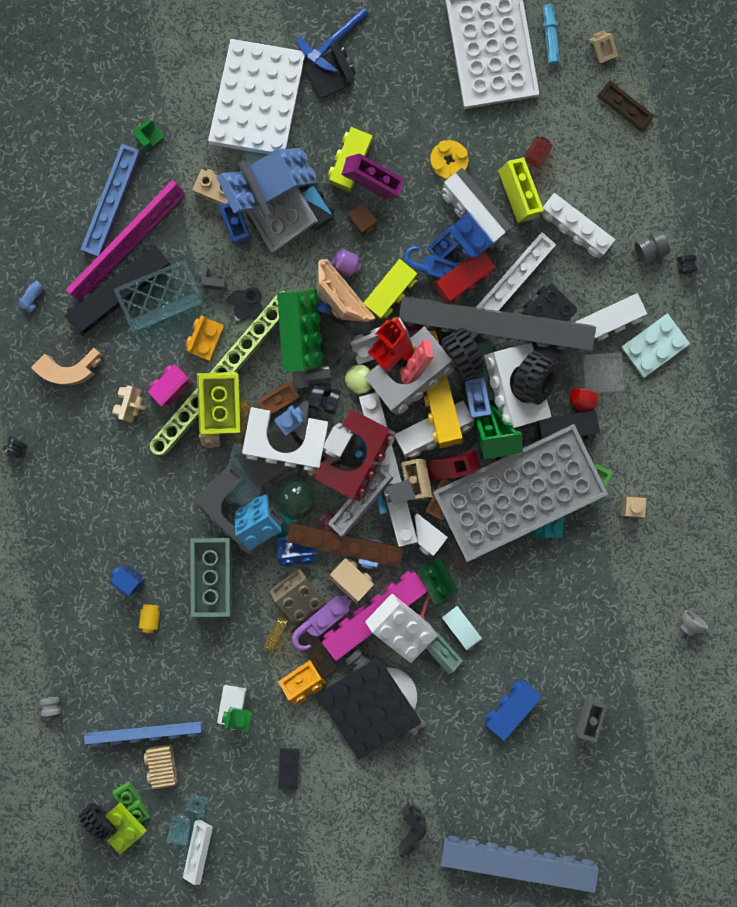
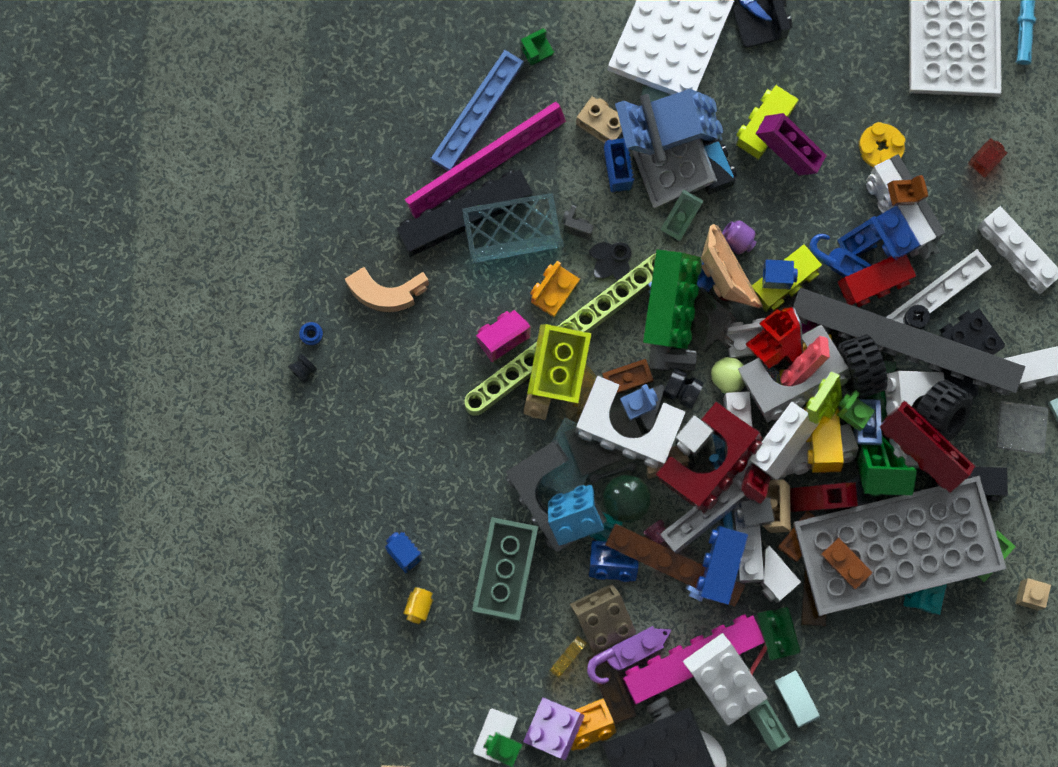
camera: 10 degrees right, 10 degrees down
medium blue arm [19,280,45,313] -> none
light grey wheel [39,697,61,716] -> none
medium blue plate [84,721,204,747] -> none
tan hips [112,385,146,423] -> none
tan brick [328,558,374,603] -> none
reddish brown brick [348,203,377,236] -> none
neon yellow brick [498,157,544,223] -> none
red hair [569,389,599,412] -> none
none -> blue plate [299,322,323,345]
none -> plate [523,698,585,760]
none -> sand green plate [660,189,703,241]
none -> blue brick [696,526,748,605]
none -> dark red plate [741,463,771,504]
none -> white brick [749,402,819,480]
none -> blue brick [762,260,798,289]
none -> lime plate [806,372,842,425]
none -> dark orange plate [821,538,873,590]
none -> bright green bracket [837,390,875,431]
none -> dark red brick [879,400,975,493]
none -> dark orange bracket [887,175,928,206]
none -> black wheel [903,305,930,330]

